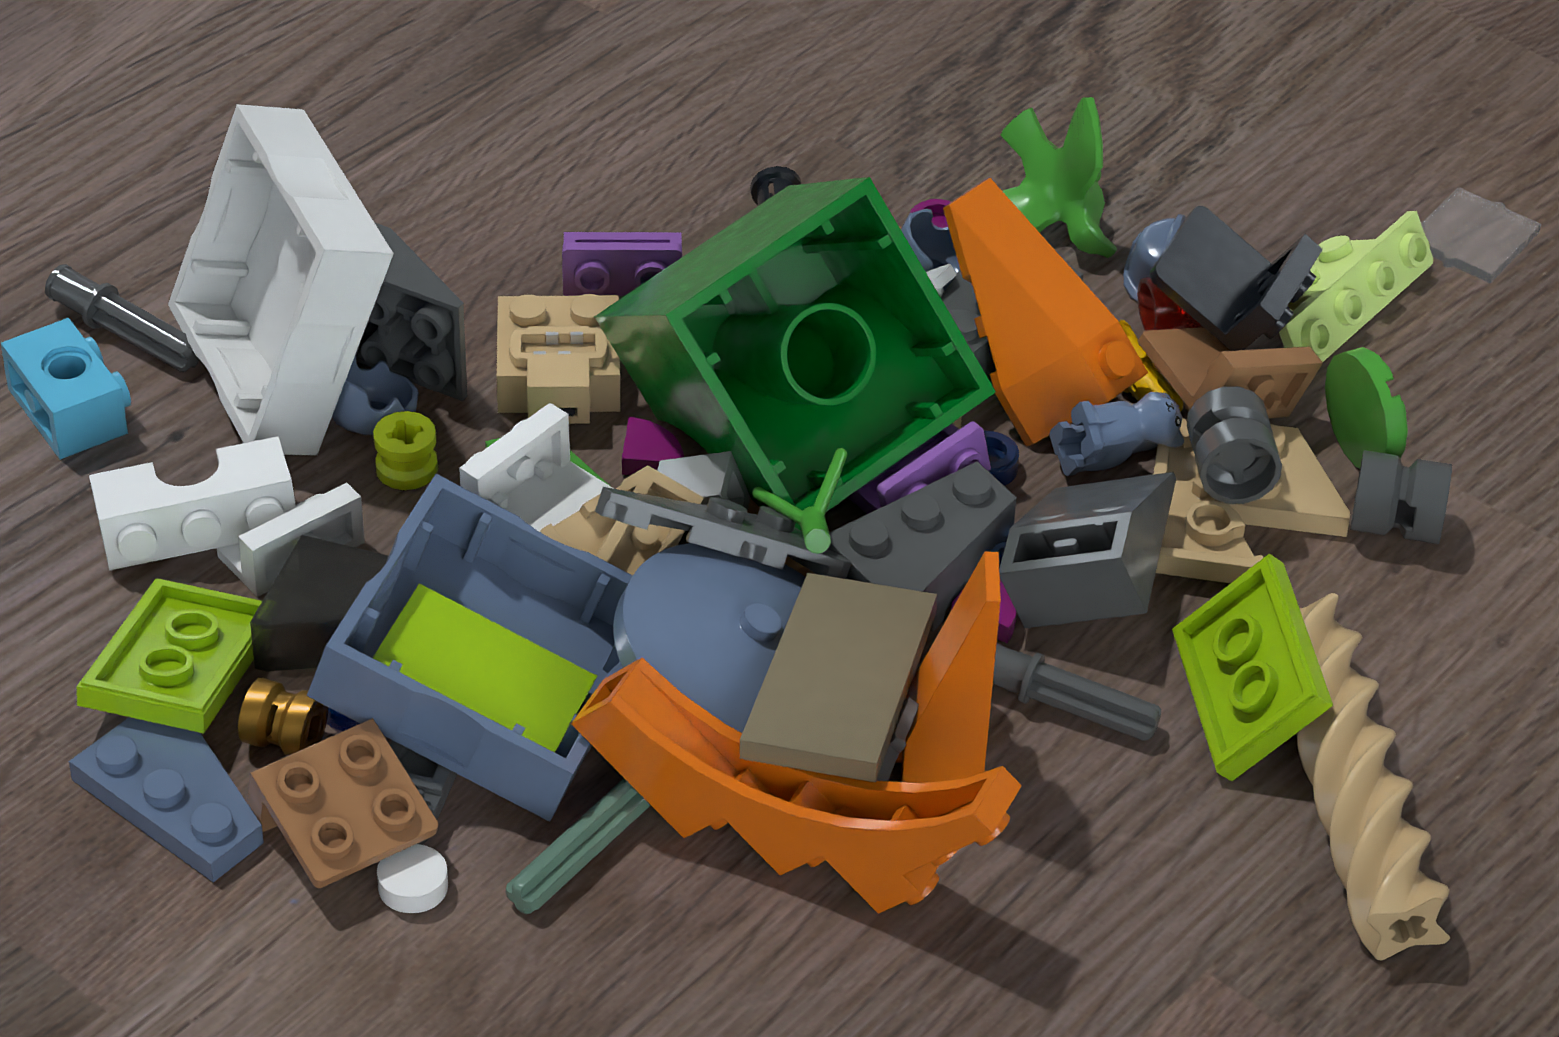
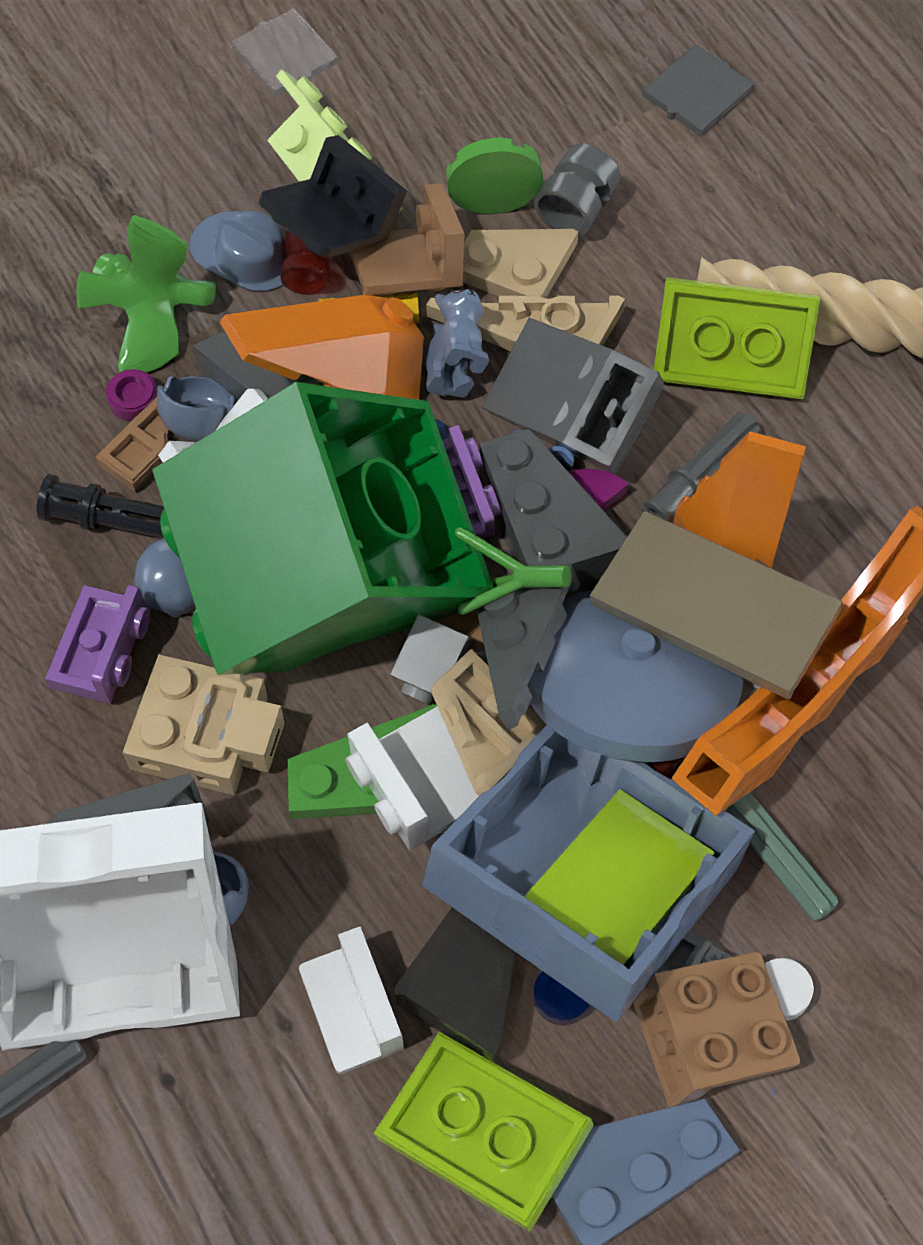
camera: 70 degrees left, 20 degrees up
medium azure brick [1,318,131,460] -> none
white arch [89,436,296,571] -> none
pearl gold wheel [238,678,329,756] -> none
neon yellow wheel [373,411,438,490] -> none
magenta tile [622,417,684,475] -> none
dark grey wheel [1186,387,1282,504] -> none

